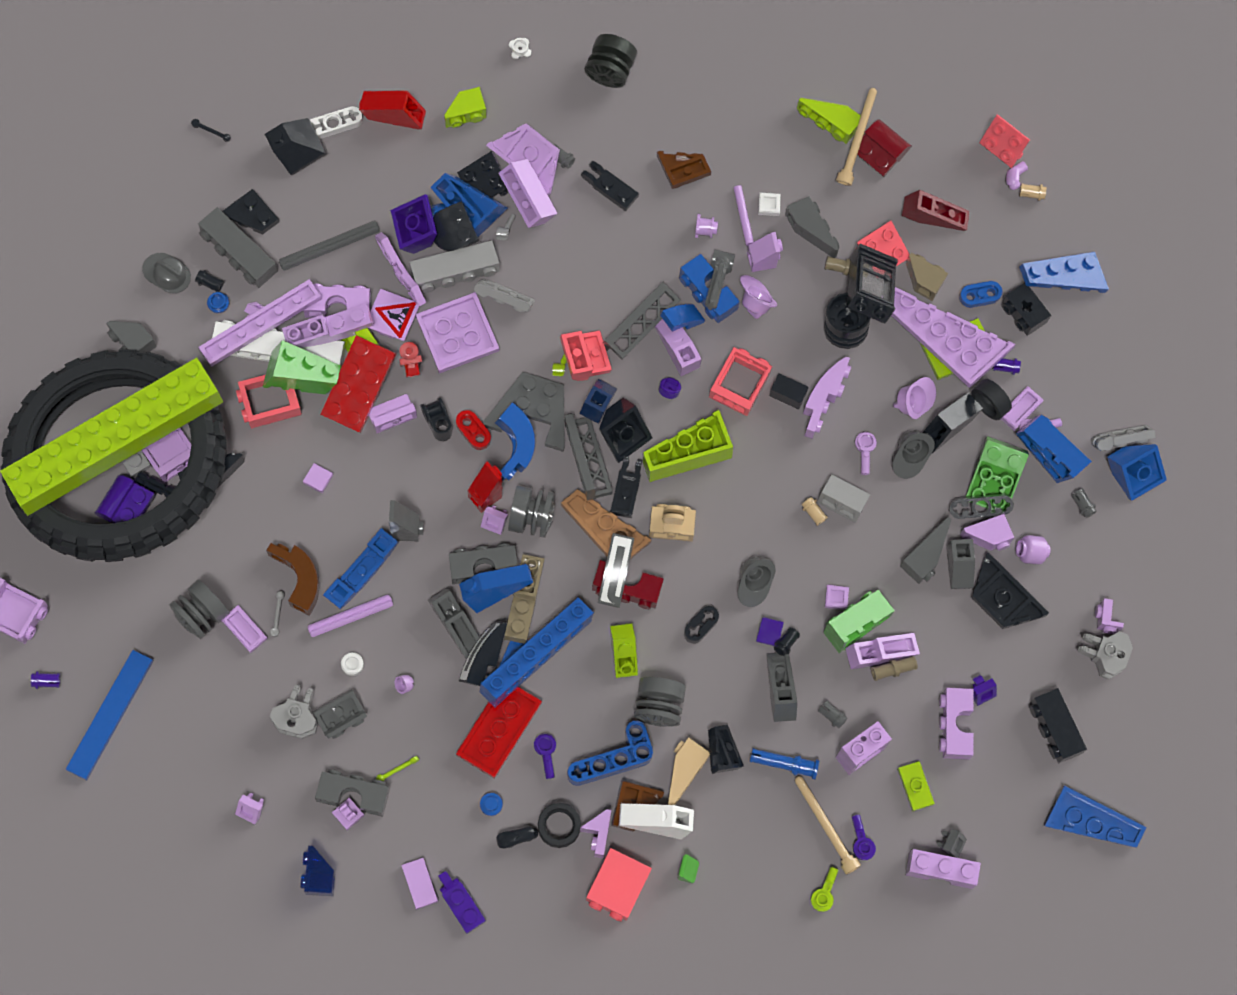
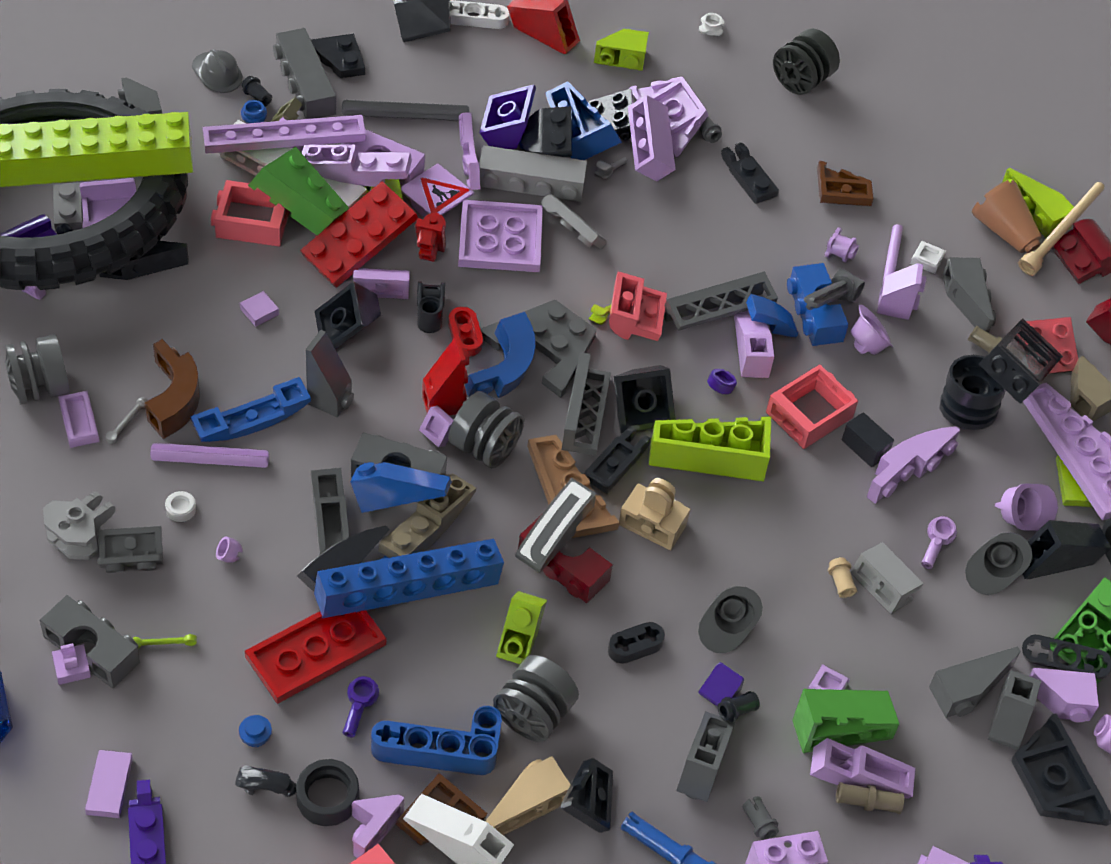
camera: 25 degrees right, 20 degrees down
dark blue slope [579,379,617,424] -> none
none -> olive plate [270,97,302,122]
none -> black slope [315,281,381,349]
none -> nougat cone [972,180,1042,253]

